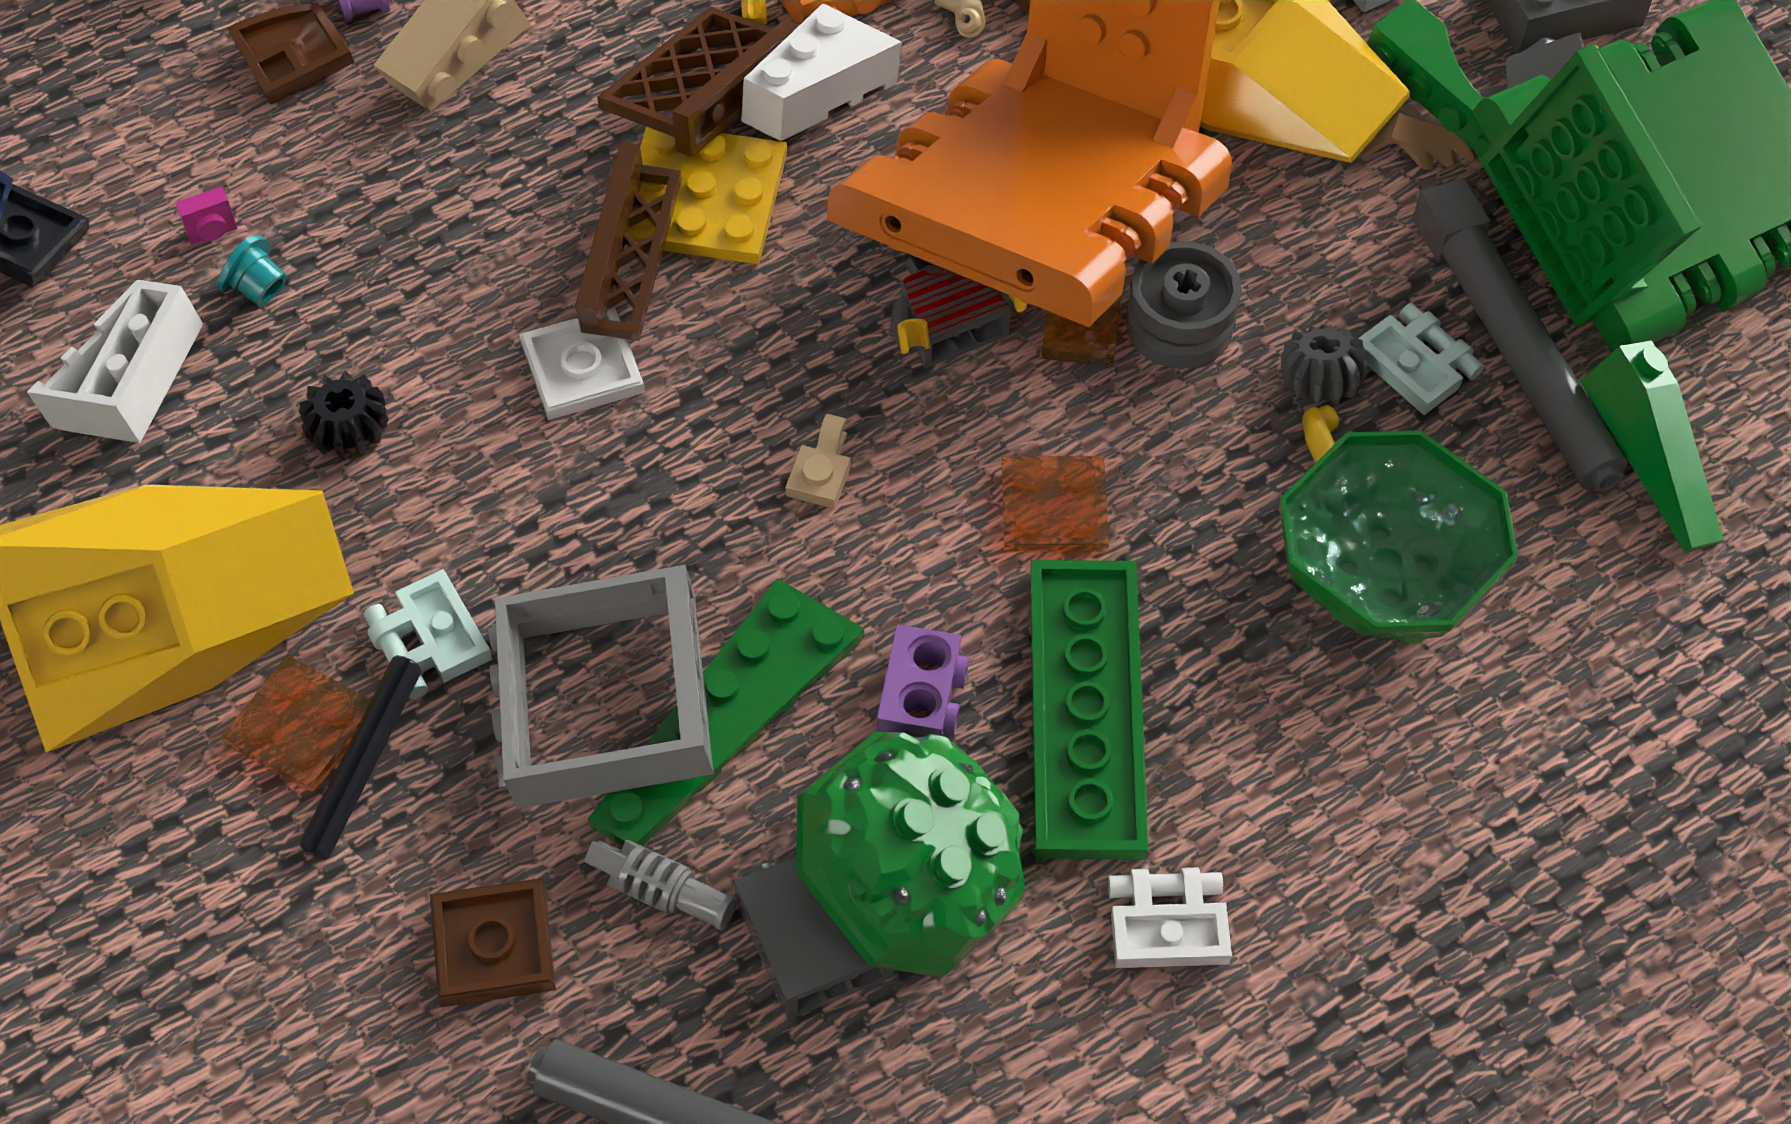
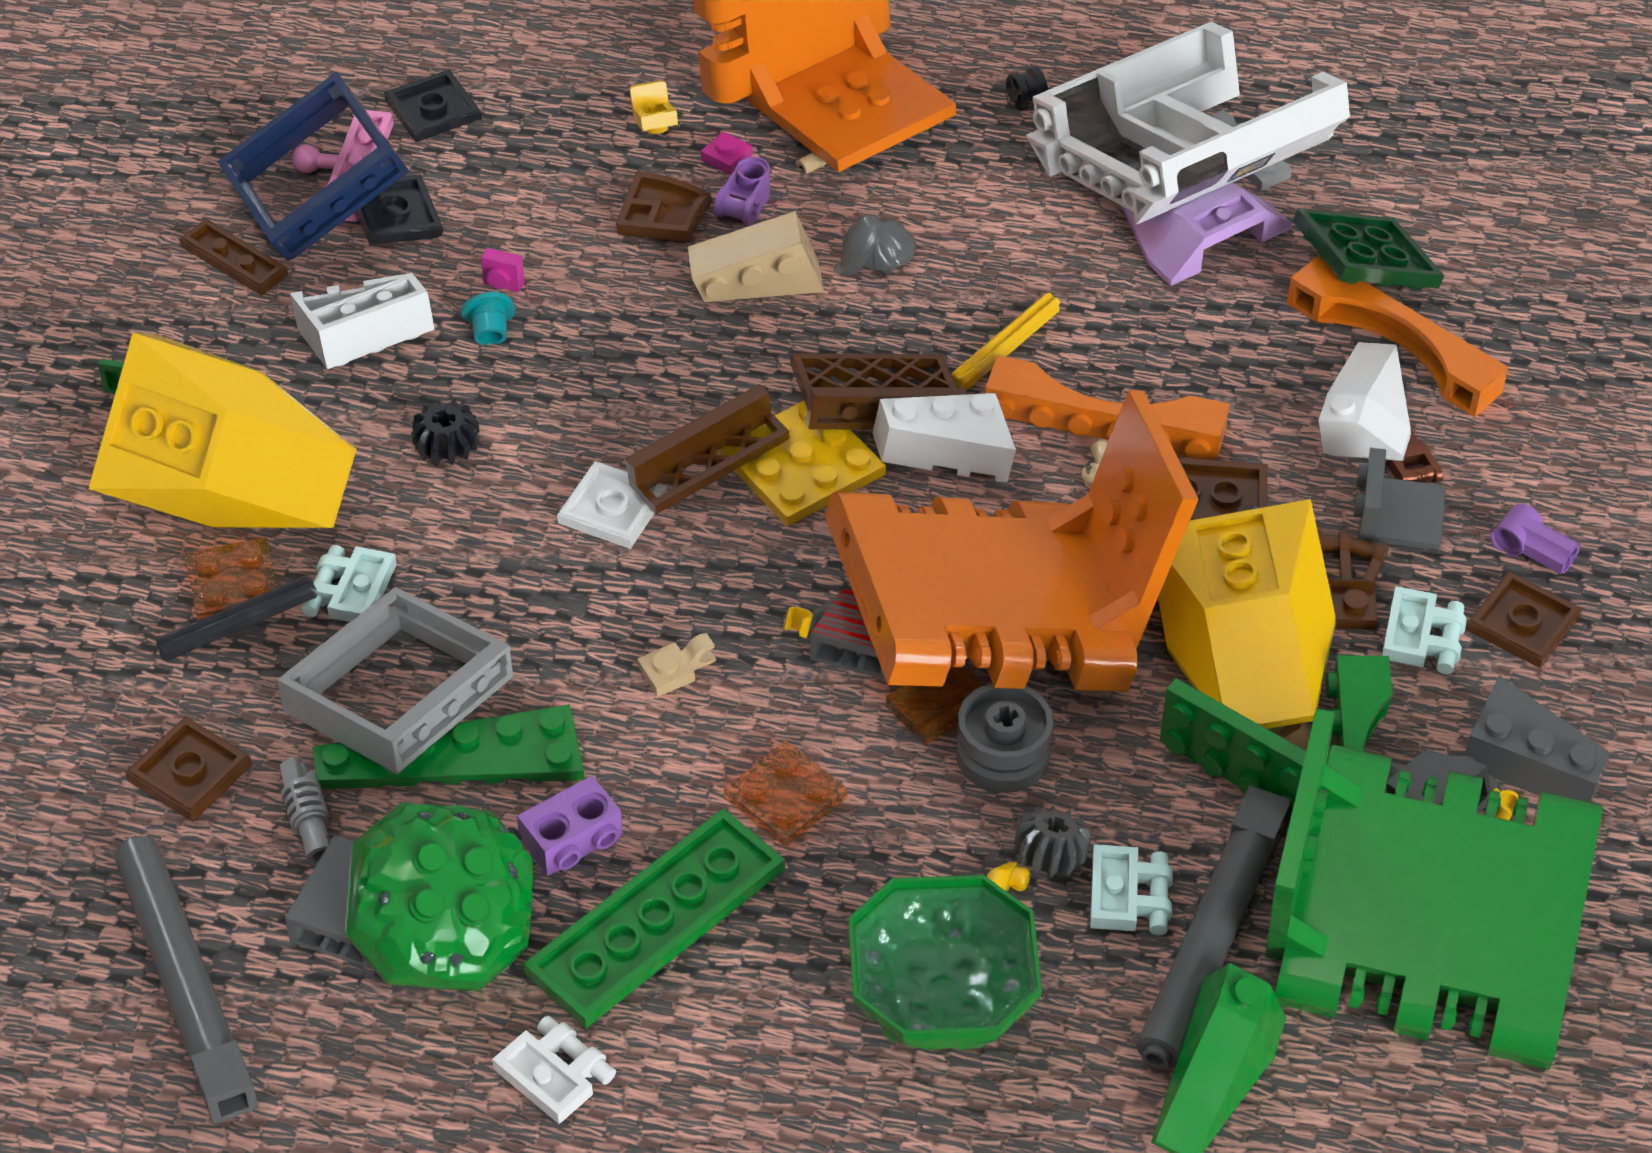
camera: 45 degrees right, 10 degrees down
none -> green plate [1159,678,1306,819]

